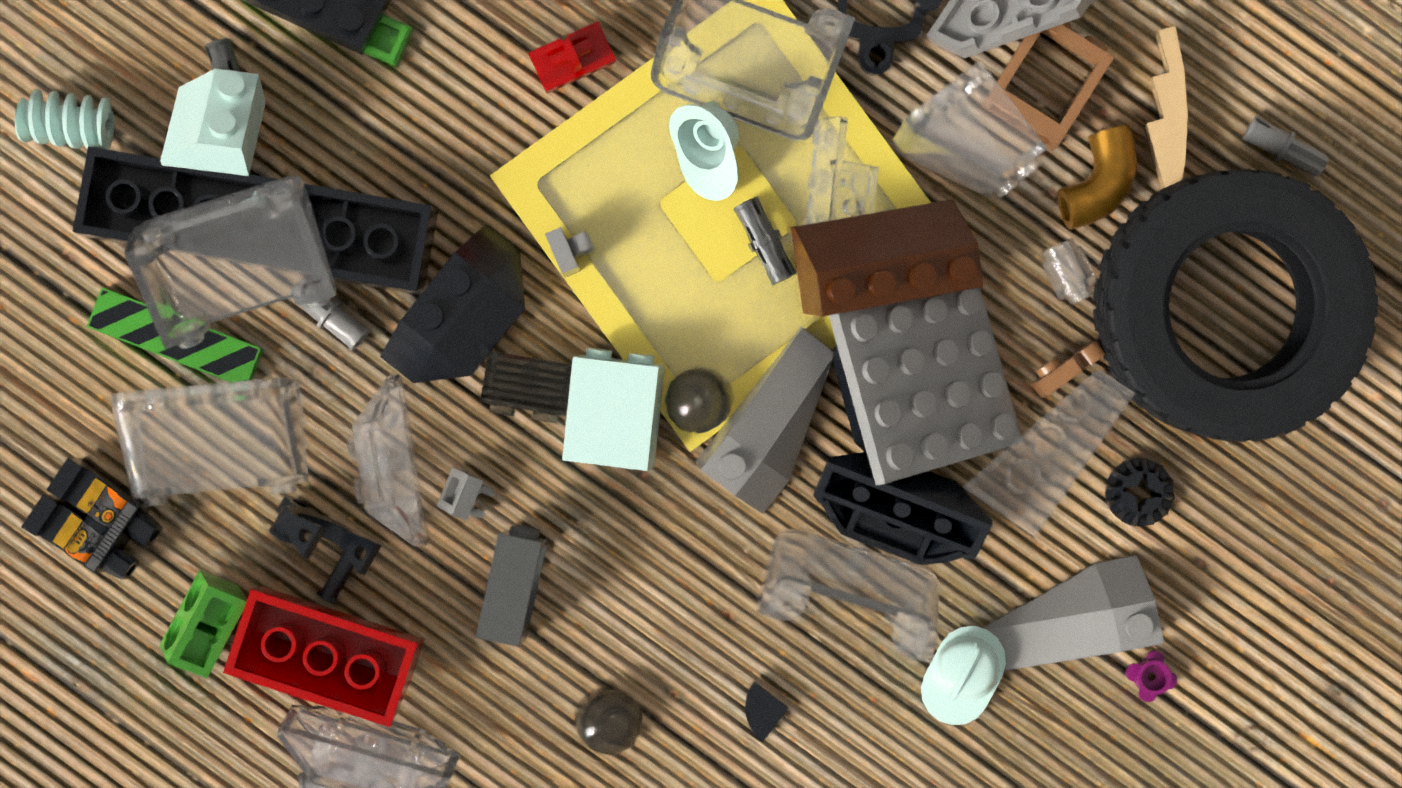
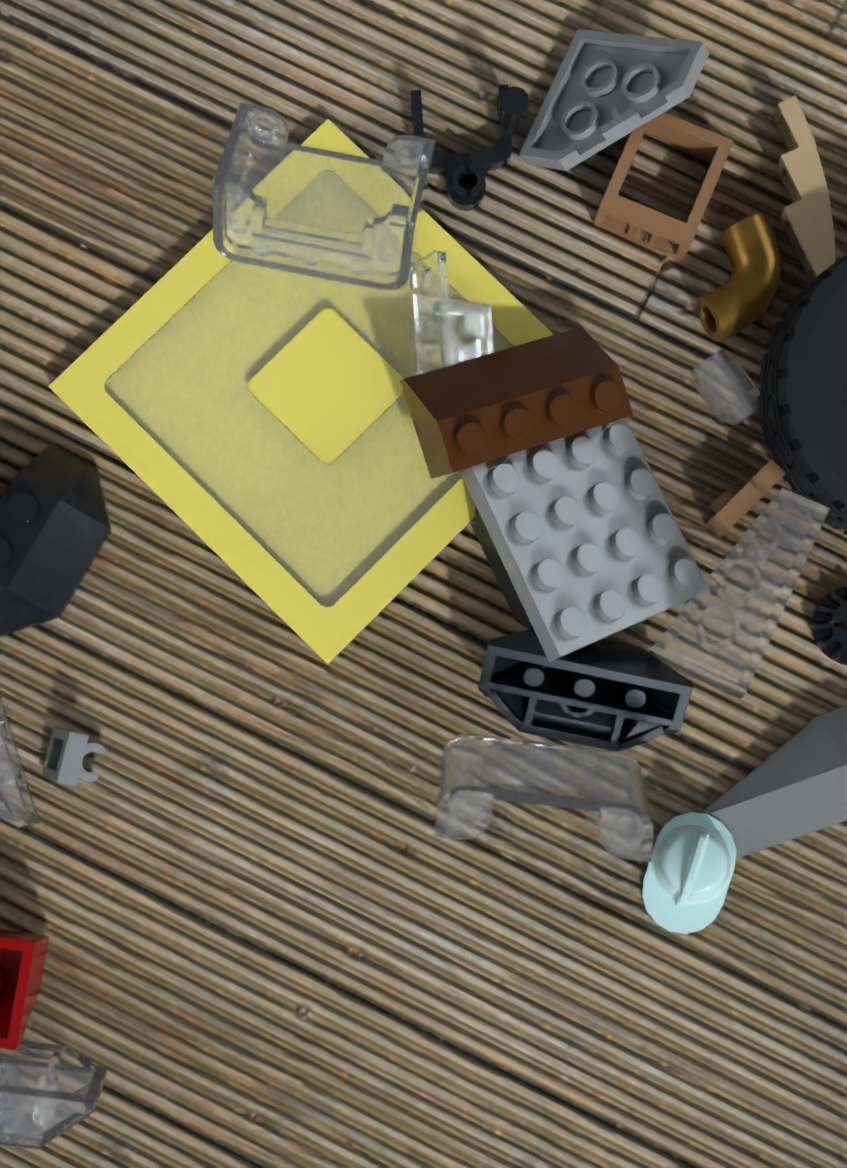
camera: 15 degrees left, 5 degrees down
dark grey window [475,524,548,647] -> none
clear smoke brick [480,351,572,424] -> none
red hips [528,21,616,94] -> none
light grey tile [545,227,595,278] -> none
light aqua brick [562,348,665,471] -> none
clear smoke hair [574,687,643,755] -> none
clear smoke hair [664,366,734,434] -> none
light aqua piece [669,101,739,201] -> none
light grey wedge [695,327,834,514] -> none
dark grey pin [734,196,797,286] -> none
black tile [745,681,788,742] -> none
clear windscreen [891,61,1047,199] -> none

